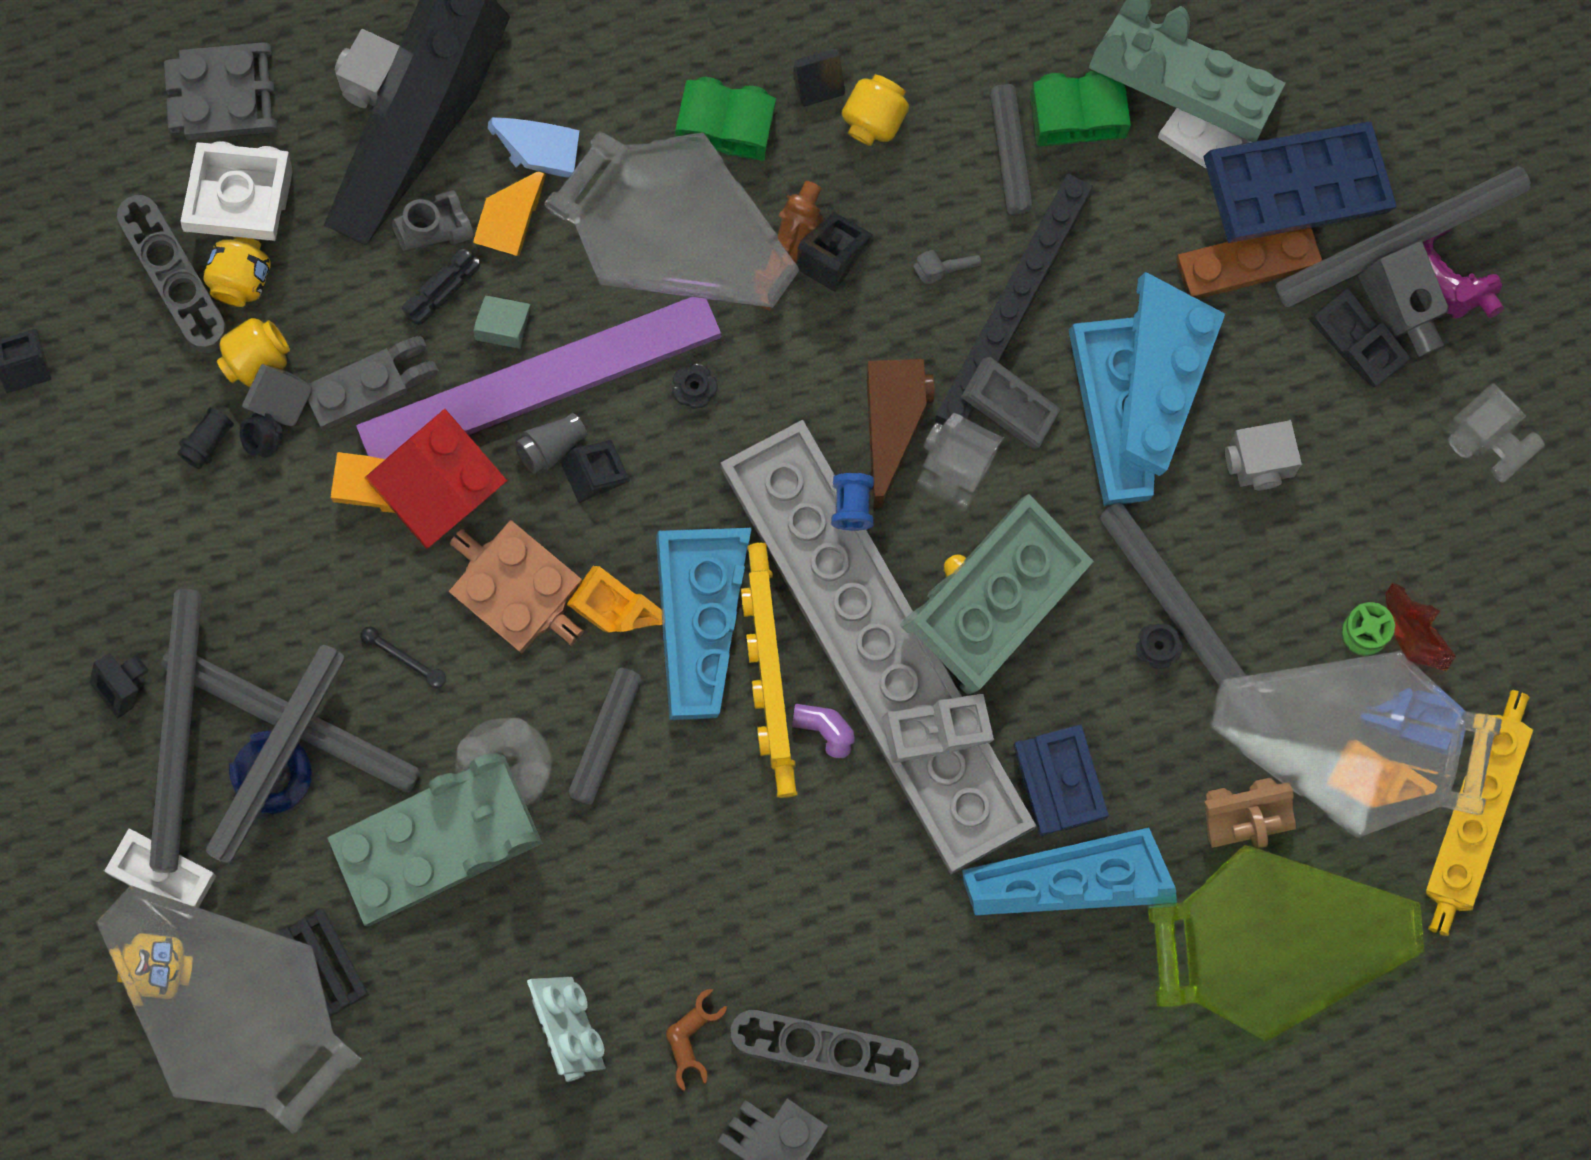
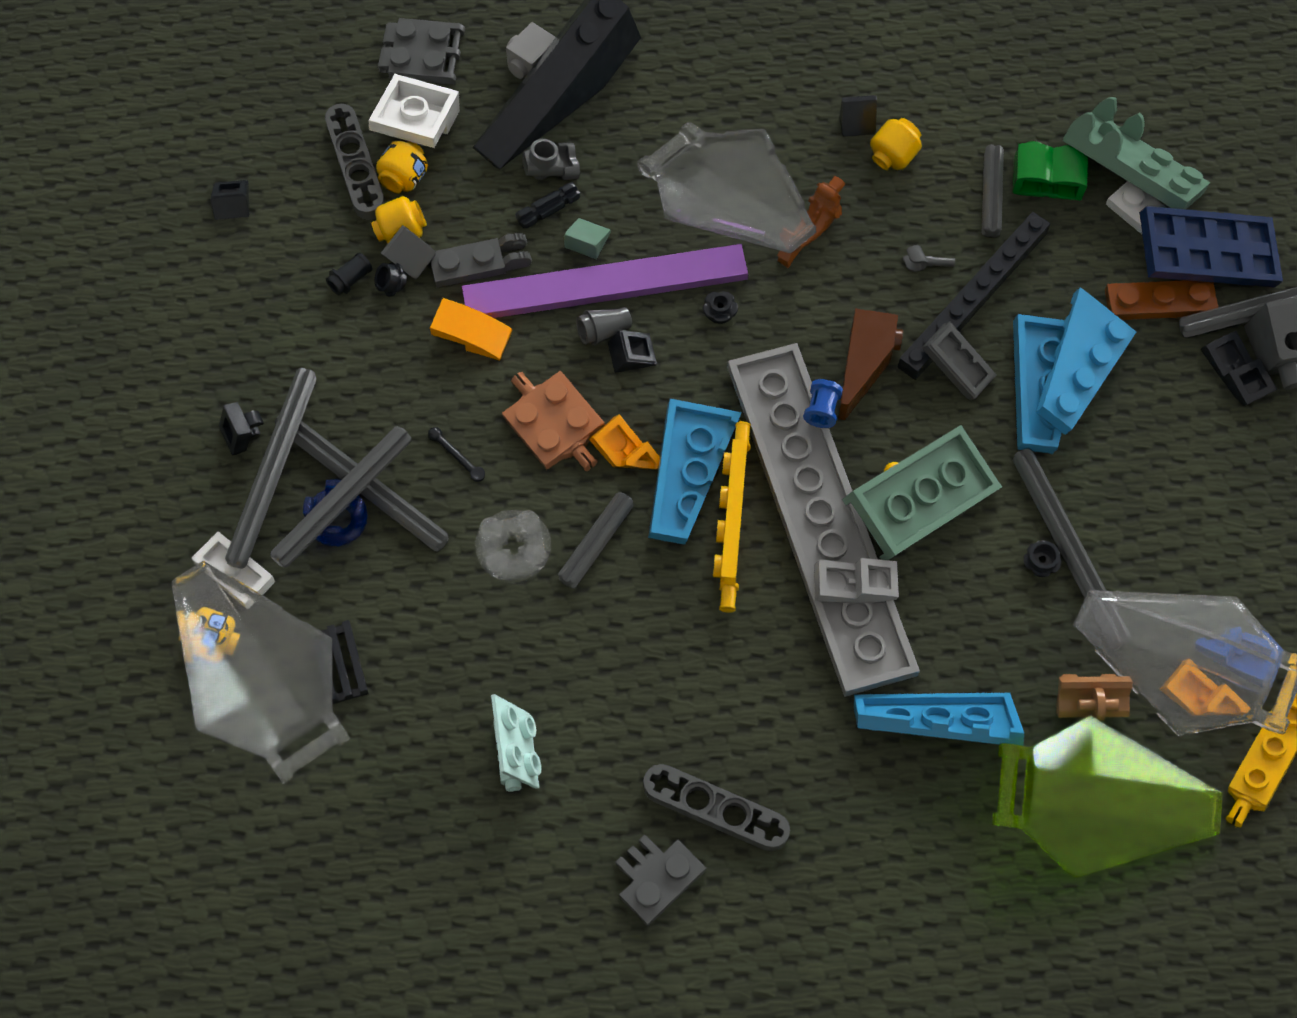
camera: 15 degrees right, 10 degrees down
sand green hinge [327,753,543,926] -> none
red slope [364,408,507,549] -> none
light orange slope [473,172,546,256] -> none
light blue slope [488,117,579,177] -> none
dark orange arm [666,989,727,1092] -> none
green brick [675,77,776,161] -> none
medium lavender arm [792,704,855,758] -> none
black slope [797,212,873,292] -> none
clear brick [916,413,1004,512] -> none
dark blue plate [1013,725,1109,837] -> none
light grey brick [1225,420,1302,491] -> none
bright green wheel [1342,602,1395,656] -> none
clear red slope [1385,583,1456,671] -> none

